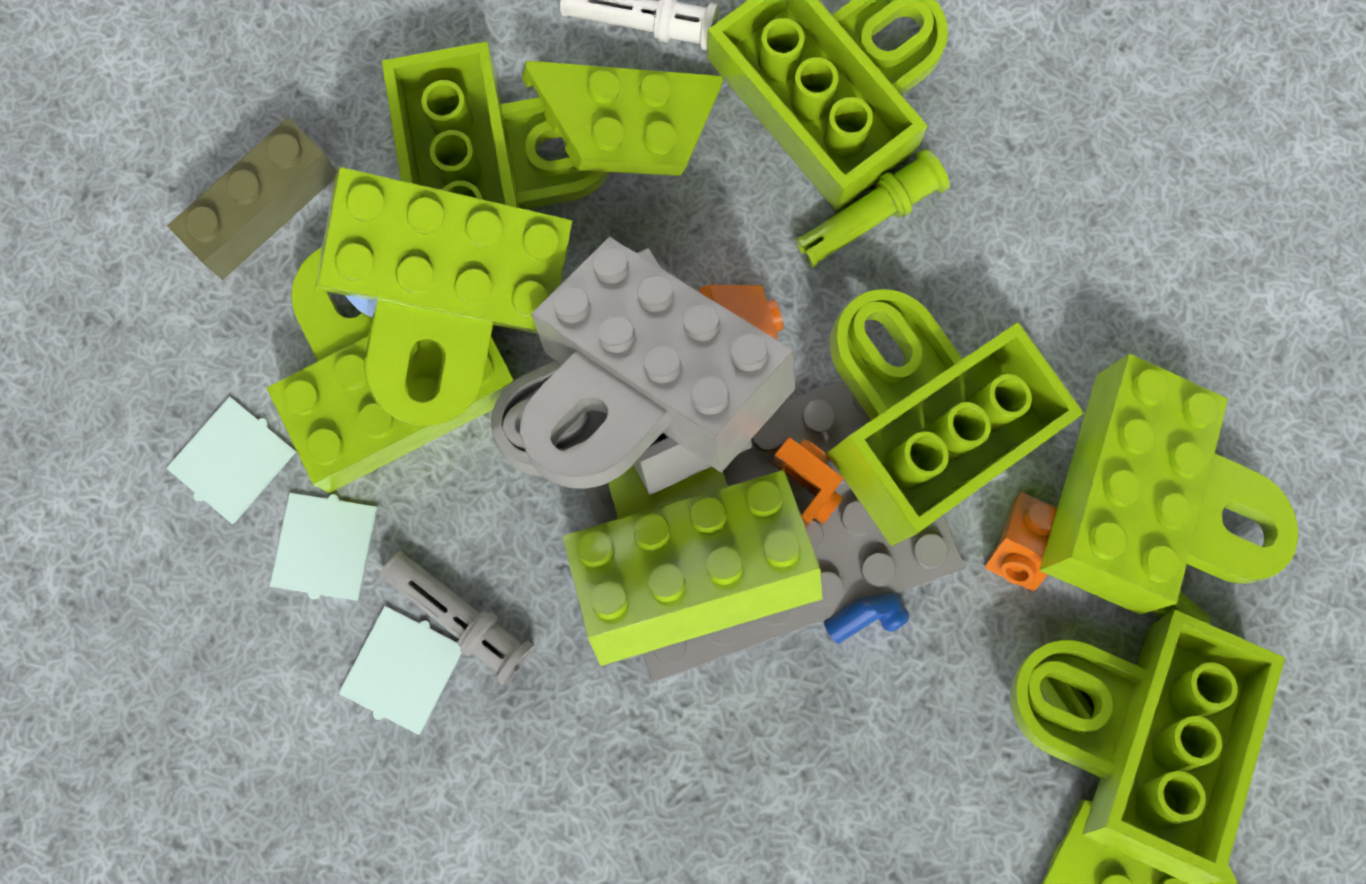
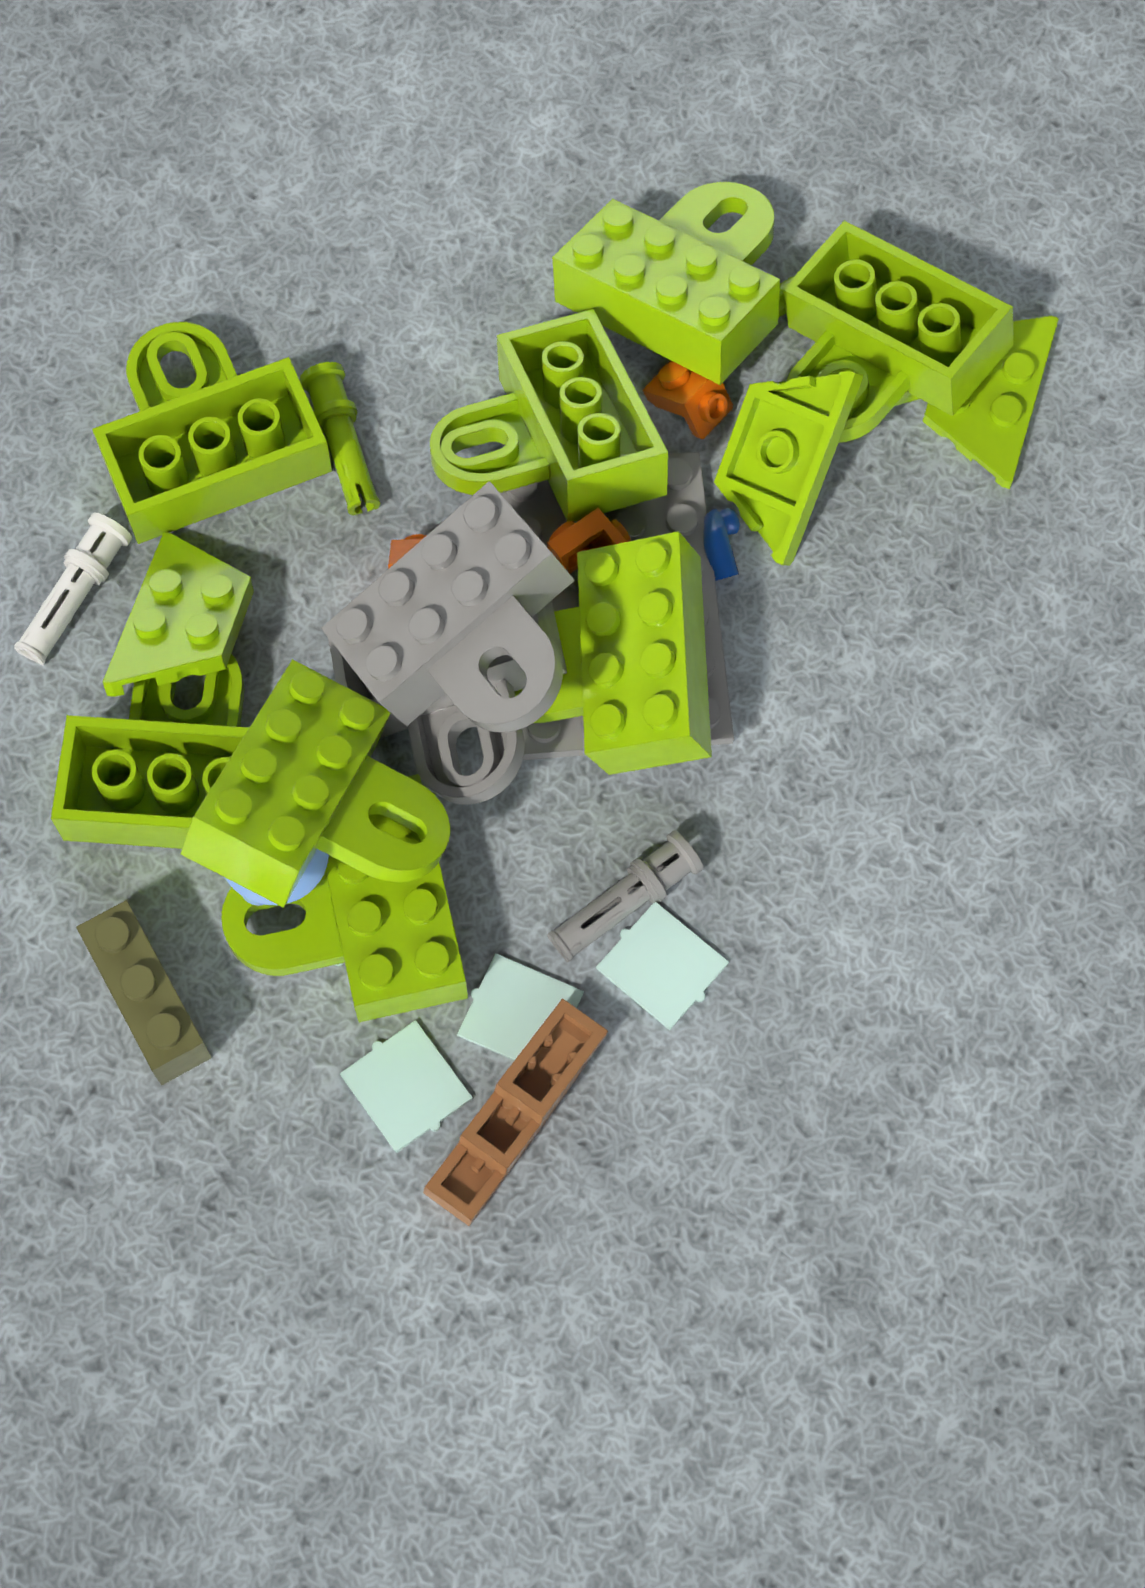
camera: 80 degrees left, 10 degrees down
none -> medium nougat slope [423,998,608,1227]
none -> lime wing [714,371,864,566]

